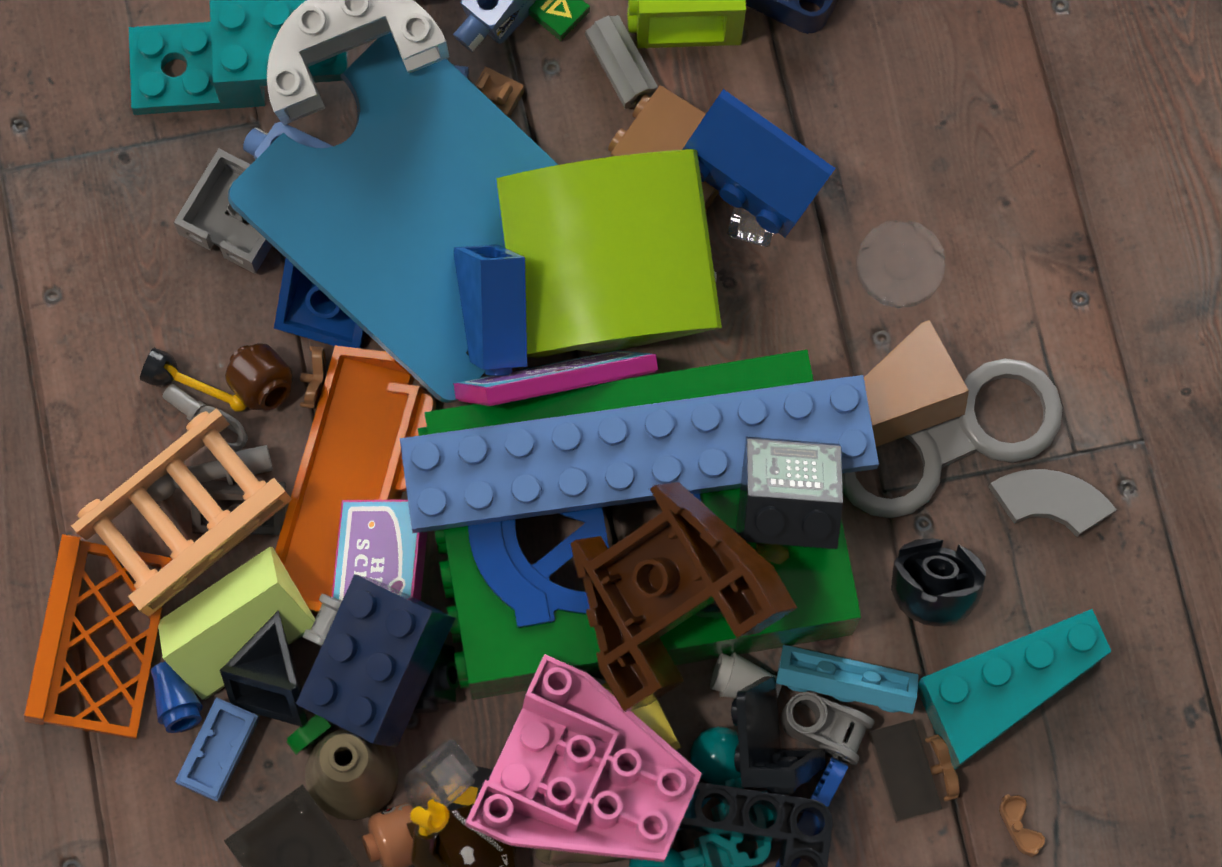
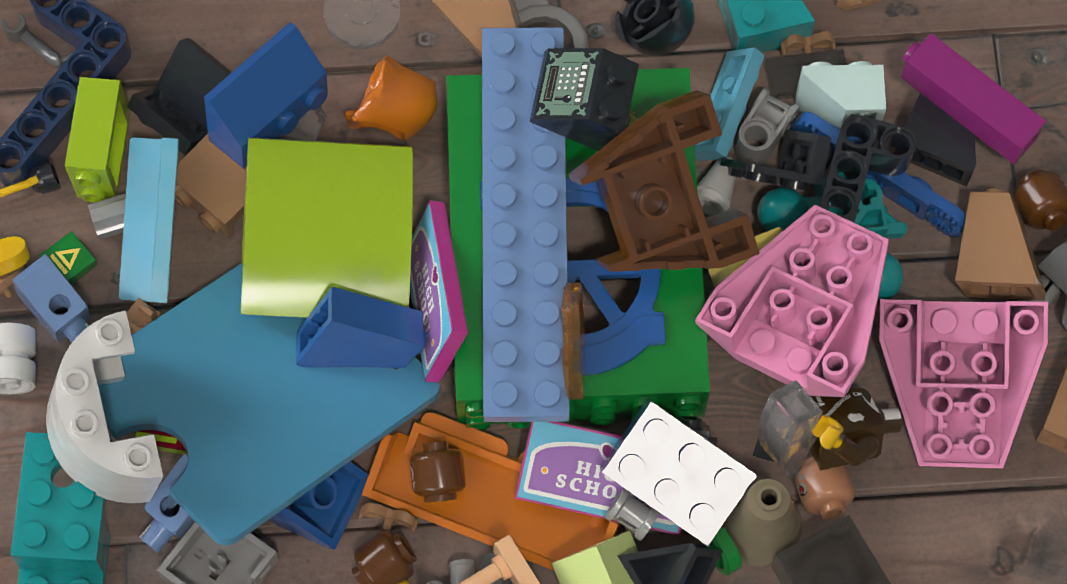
camera: 80 degrees left, 5 degrees down
none -> medium azure panel [119,137,179,303]
none -> black bracket [127,38,232,155]
none -> orange piece [344,55,438,141]
none -> reddish brown head [410,441,466,502]
none -> clear orange tile [562,283,585,399]
none -> light aqua slope [795,61,886,130]

